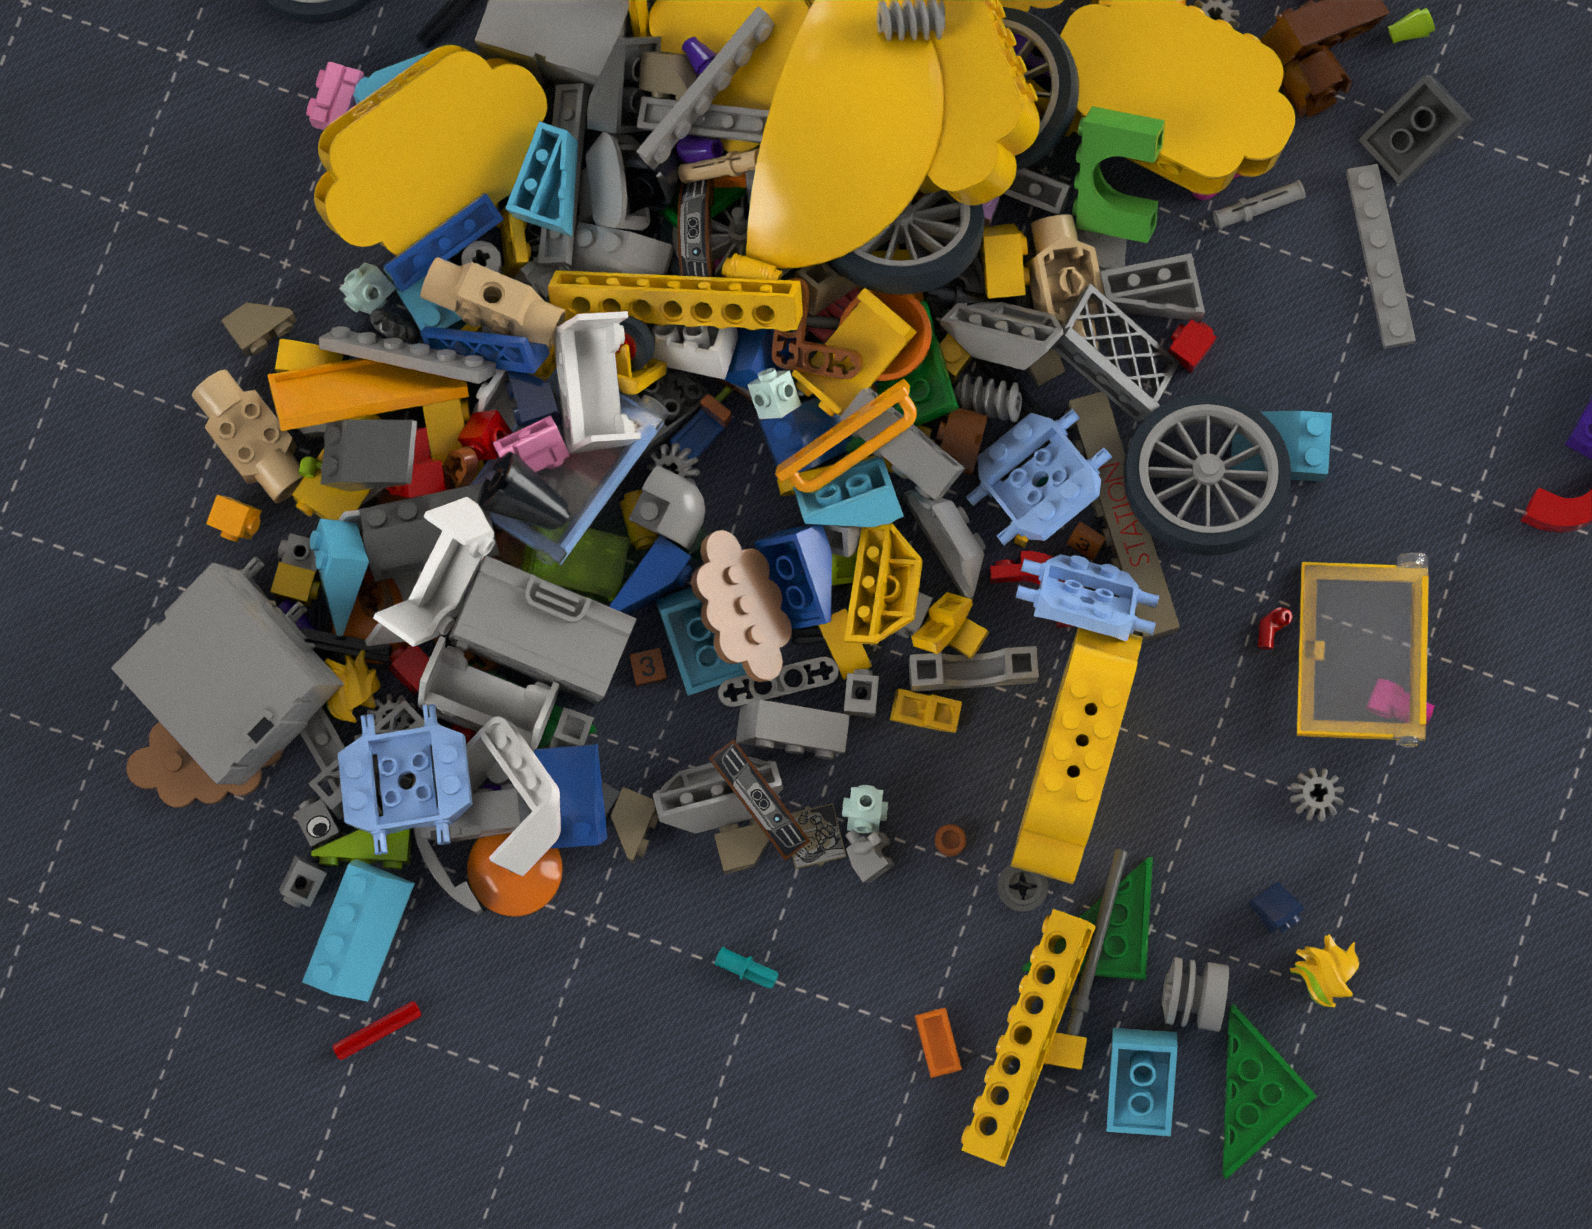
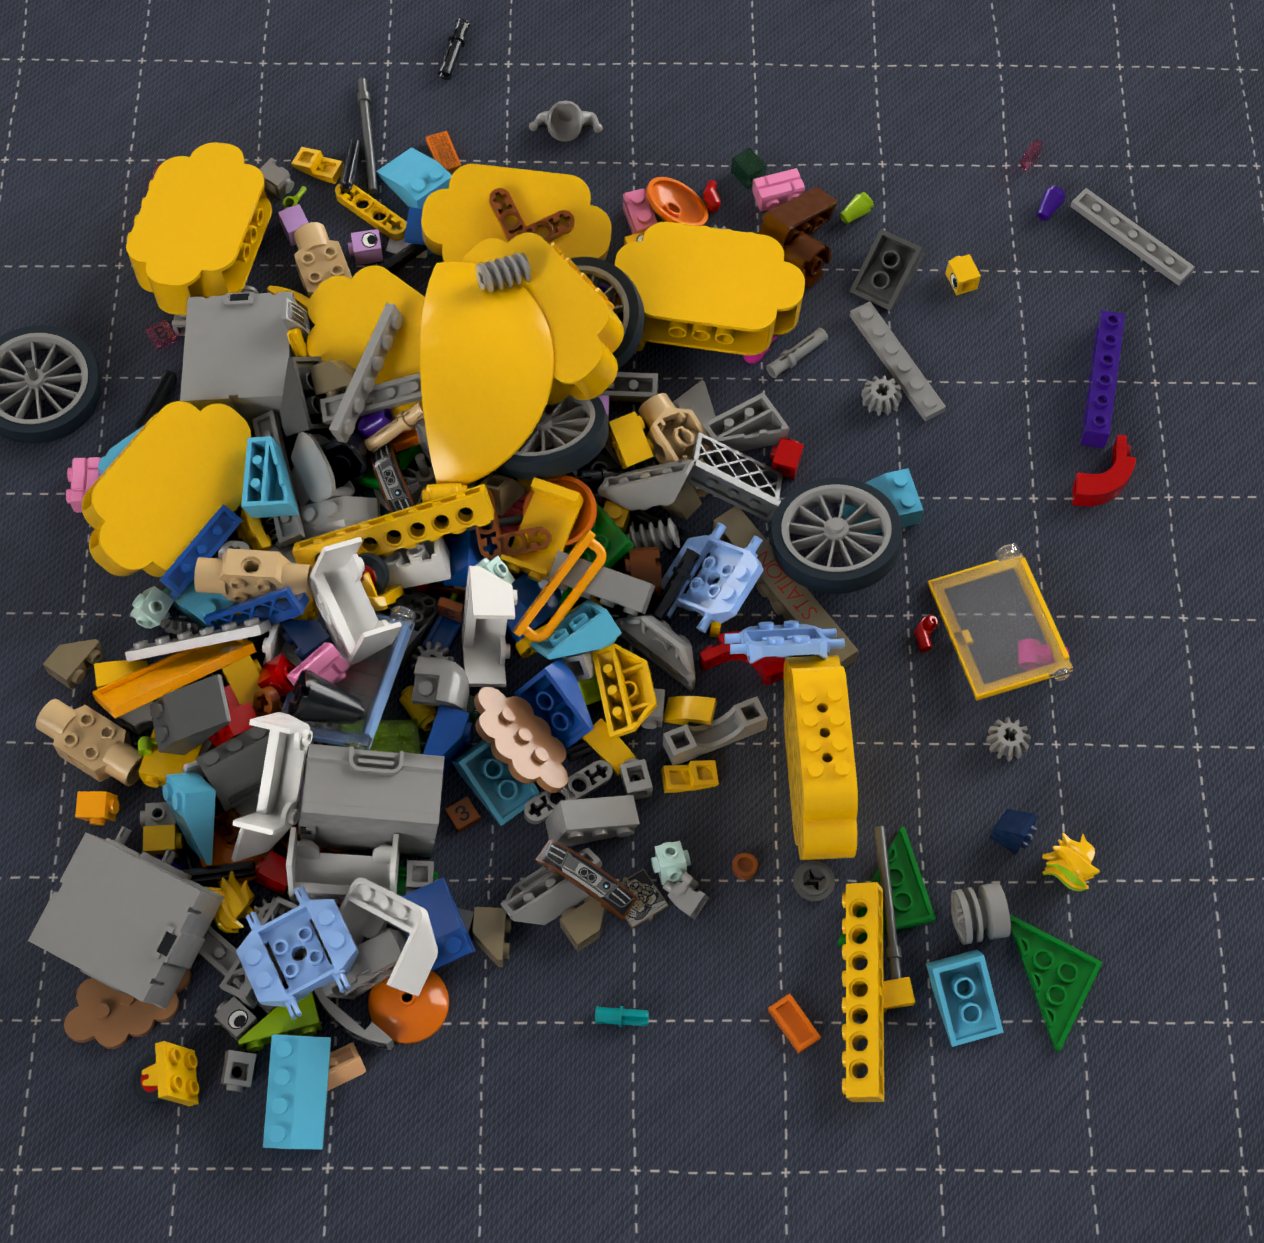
camera: 20 degrees left, 15 degrees down
red axle [332,1001,422,1060] -> none
dark purple cone [682,37,717,78] -> none
yellow slope [911,592,973,654] -> none
dark orange tile [1067,522,1106,560] -> none
bright green arch [1072,106,1165,243] -> none
none -> yellow plate [132,1041,199,1106]
none -> light nougat slope [327,1042,366,1091]
none -> white windscreen [462,566,517,687]
none -> black pin [650,548,701,621]
none -> light grey gear [861,375,902,416]
none -> yellow brick [945,254,981,296]

